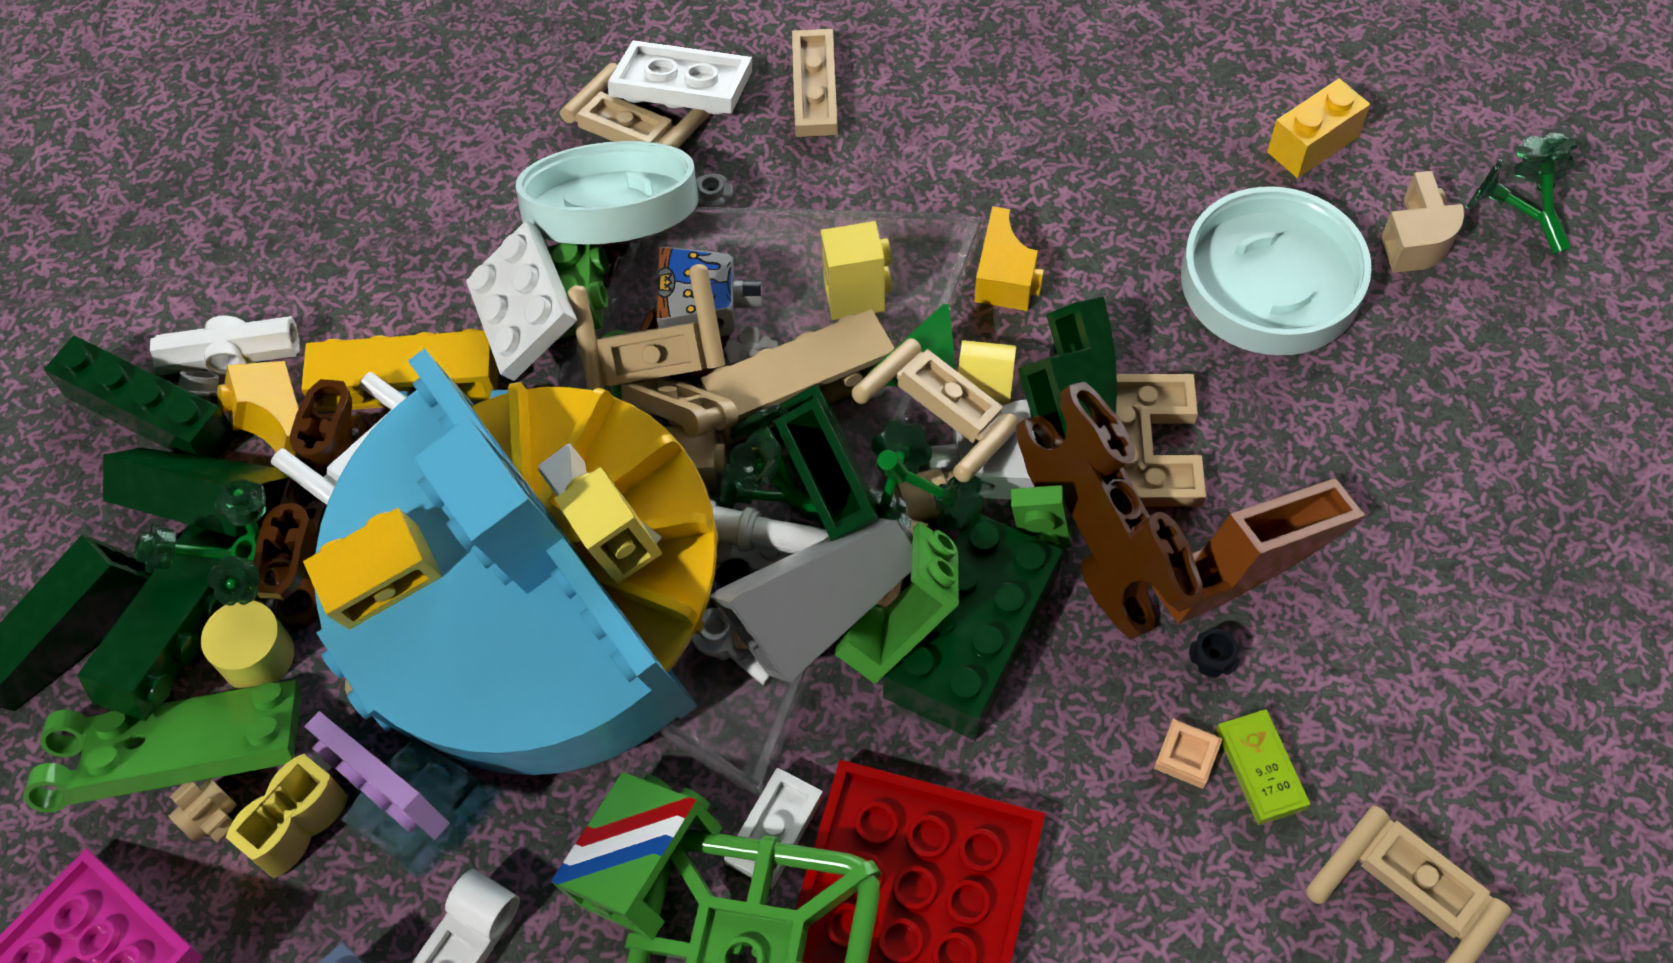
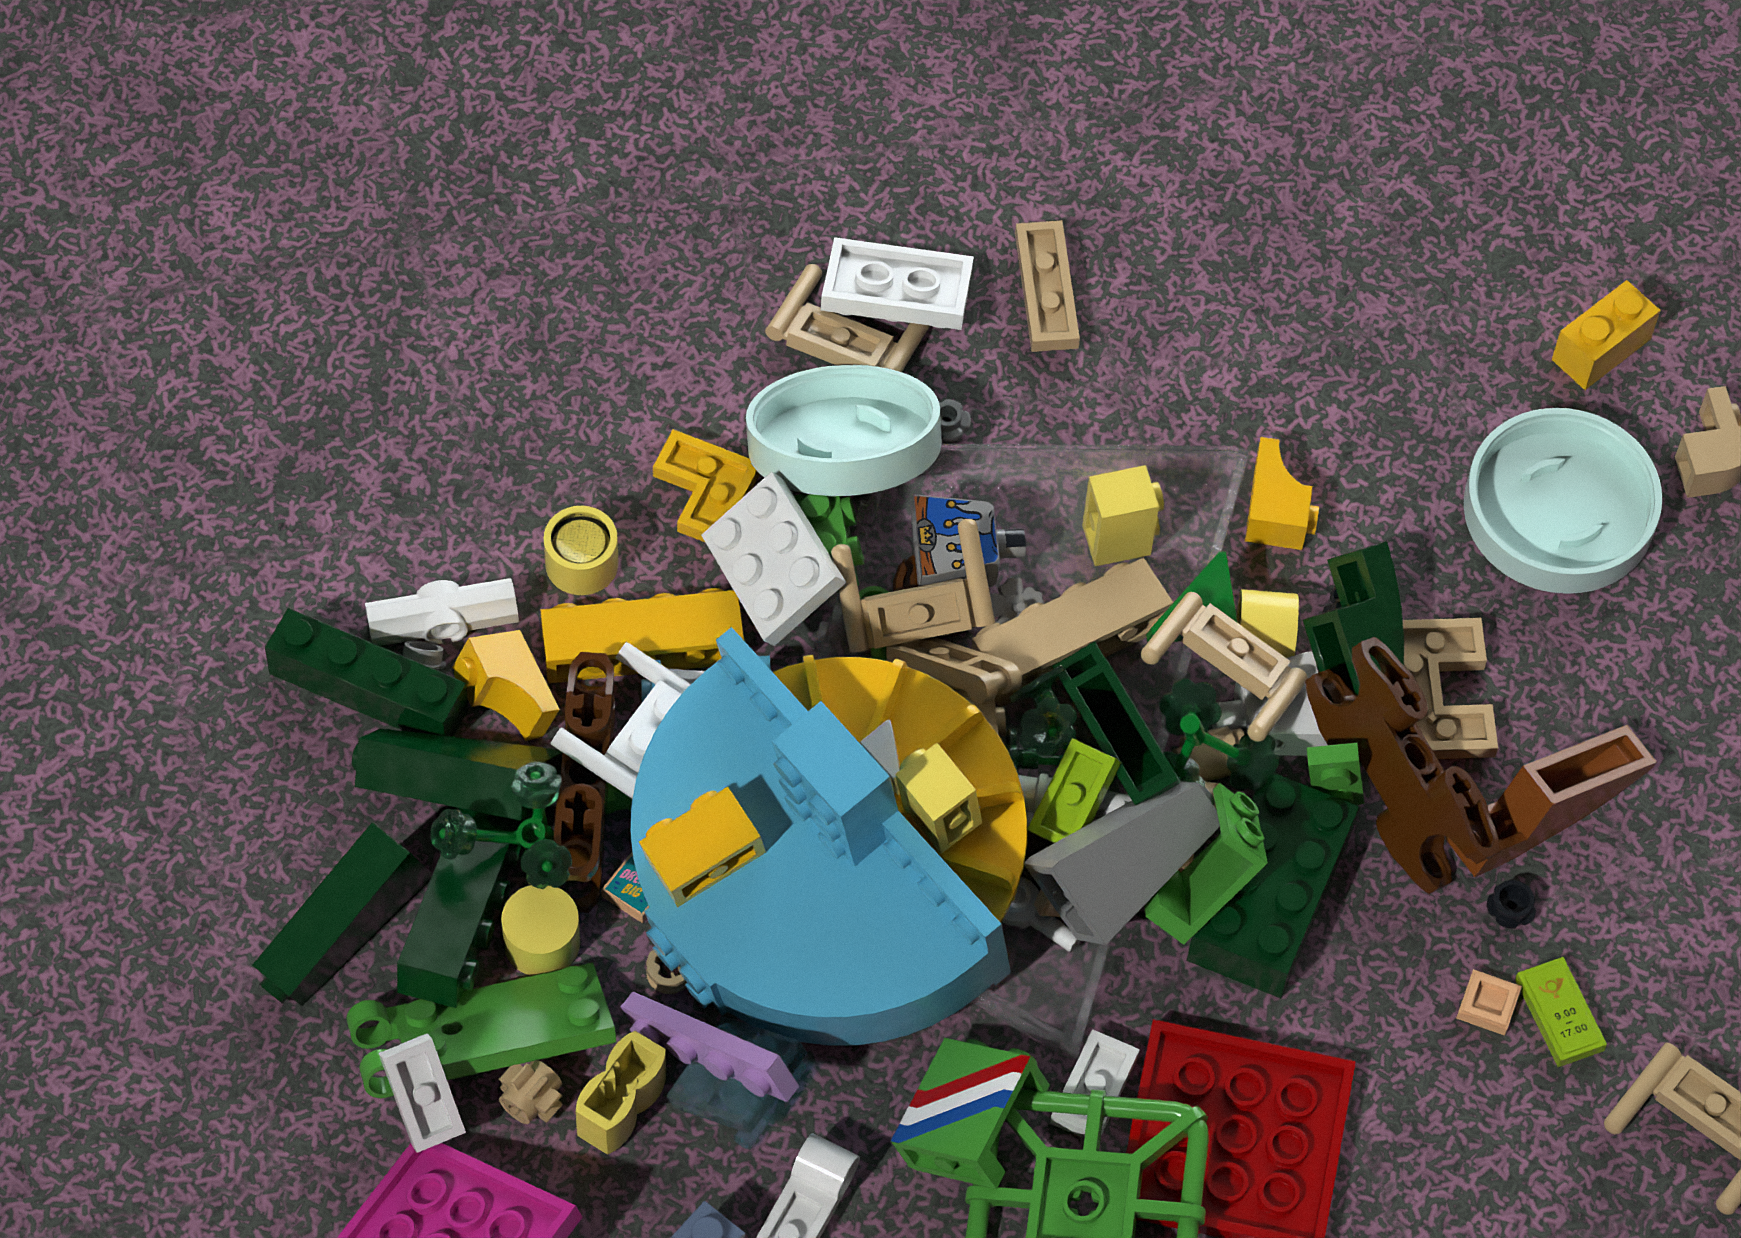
camera: 10 degrees left, 0 degrees up
none -> white plate [379,1033,466,1153]
none -> light yellow piece [544,506,618,595]
none -> yellow plate [653,429,760,543]
none -> lime plate [1027,738,1121,843]

